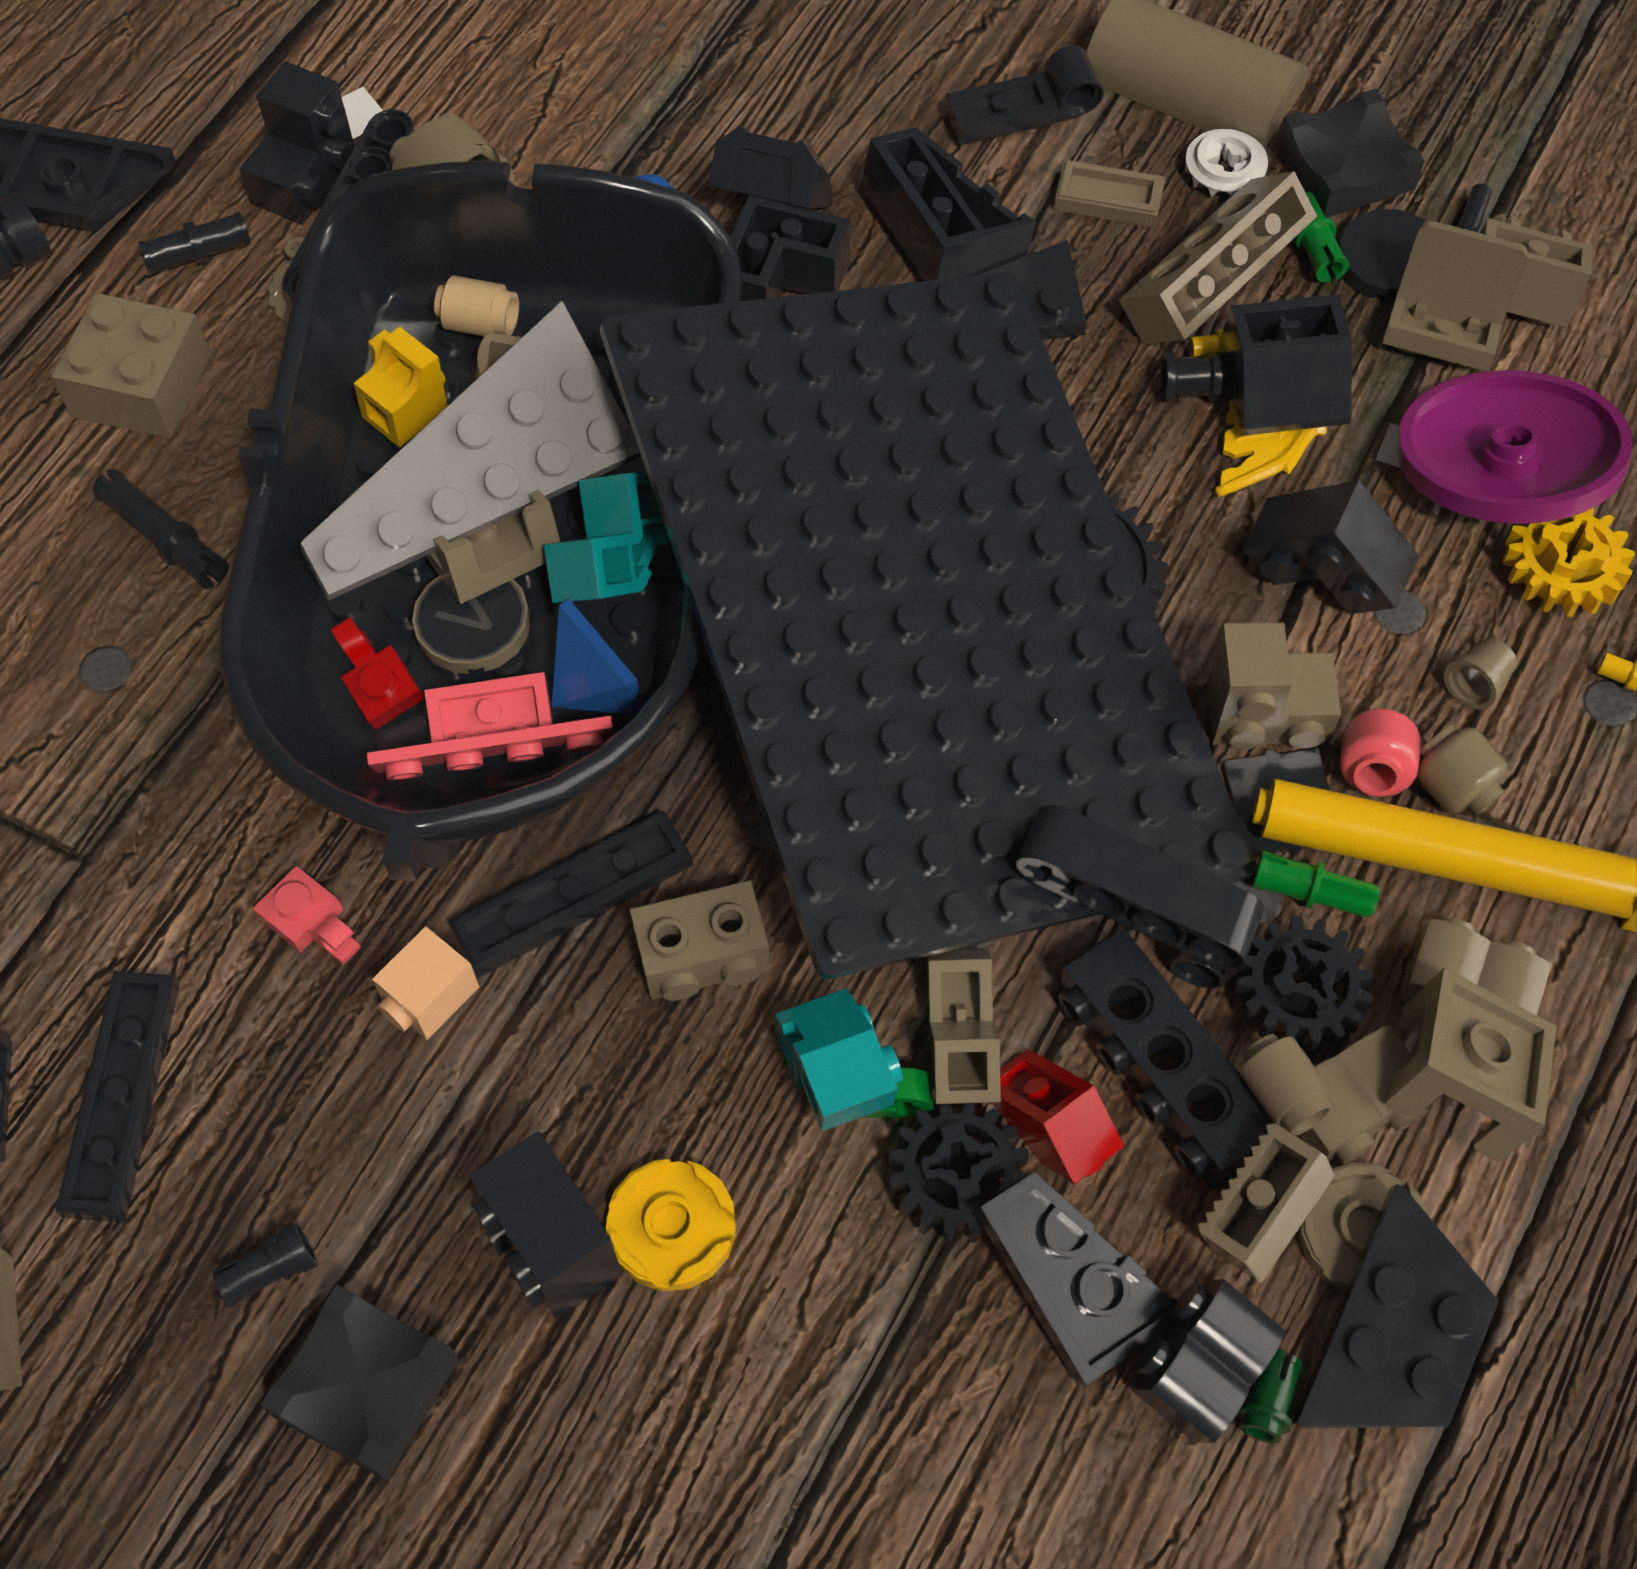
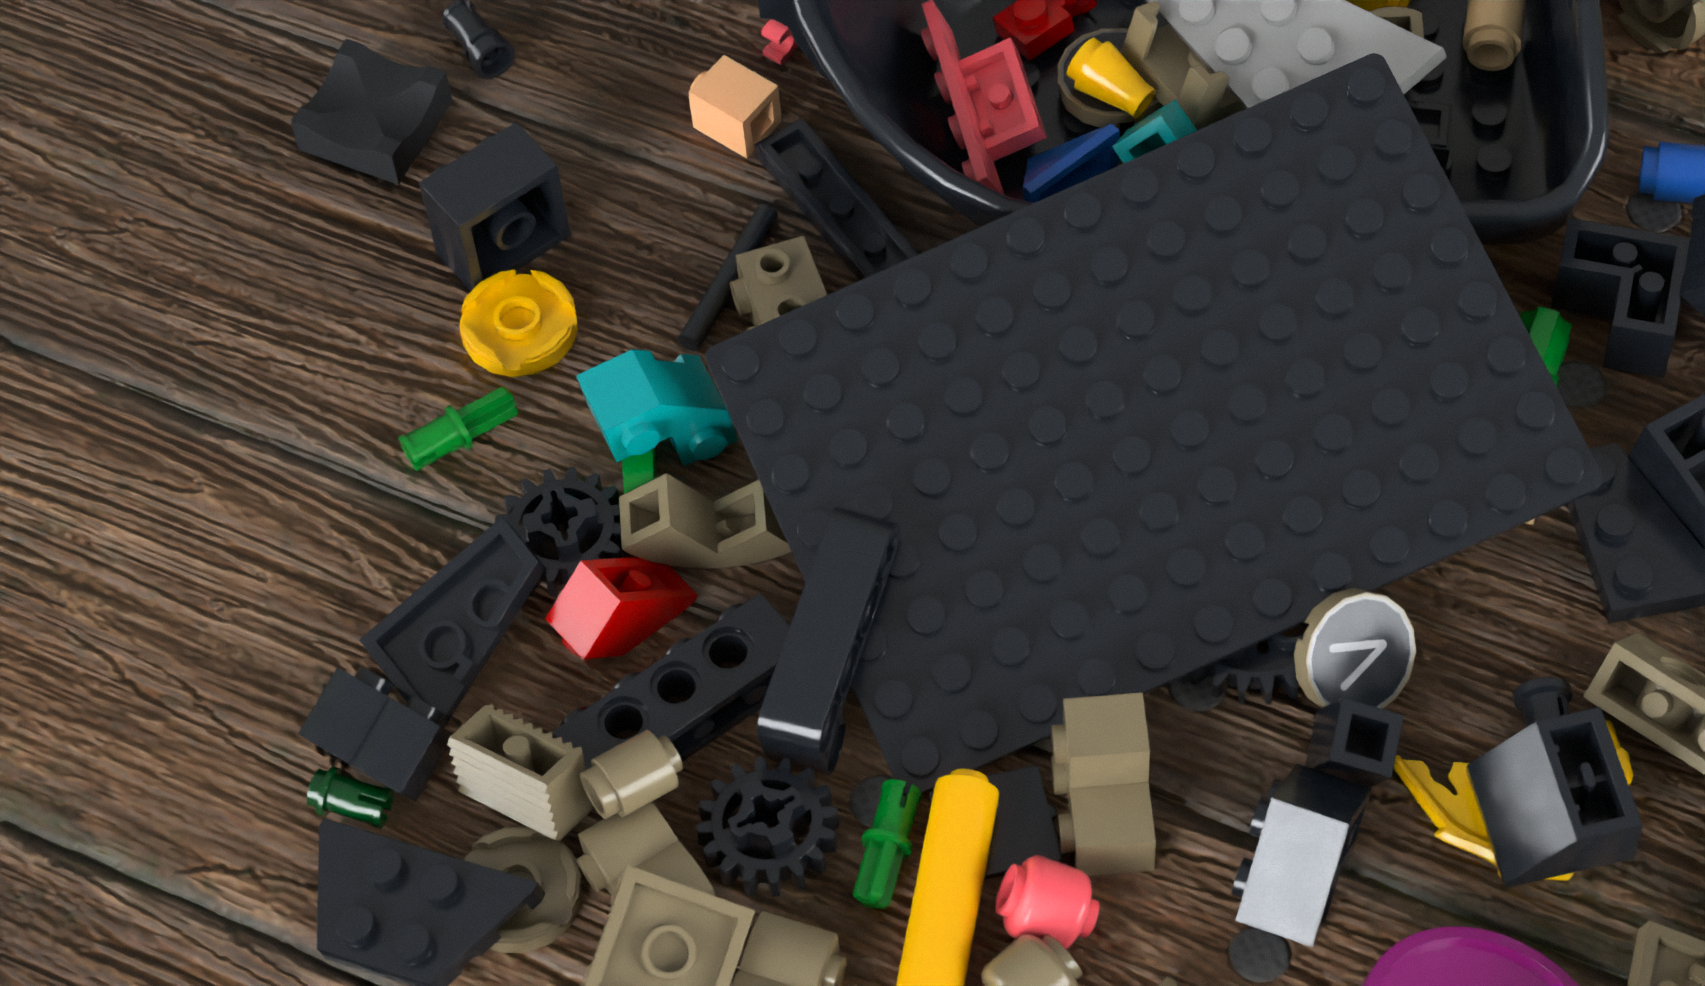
camera: 90 degrees right, 5 degrees down
none -> green axle [398,387,519,472]
none -> black bar [678,204,778,351]
none -> yellow cone [1066,37,1156,118]
none -> tile [1294,588,1416,709]
none -> black brick [1305,697,1404,788]

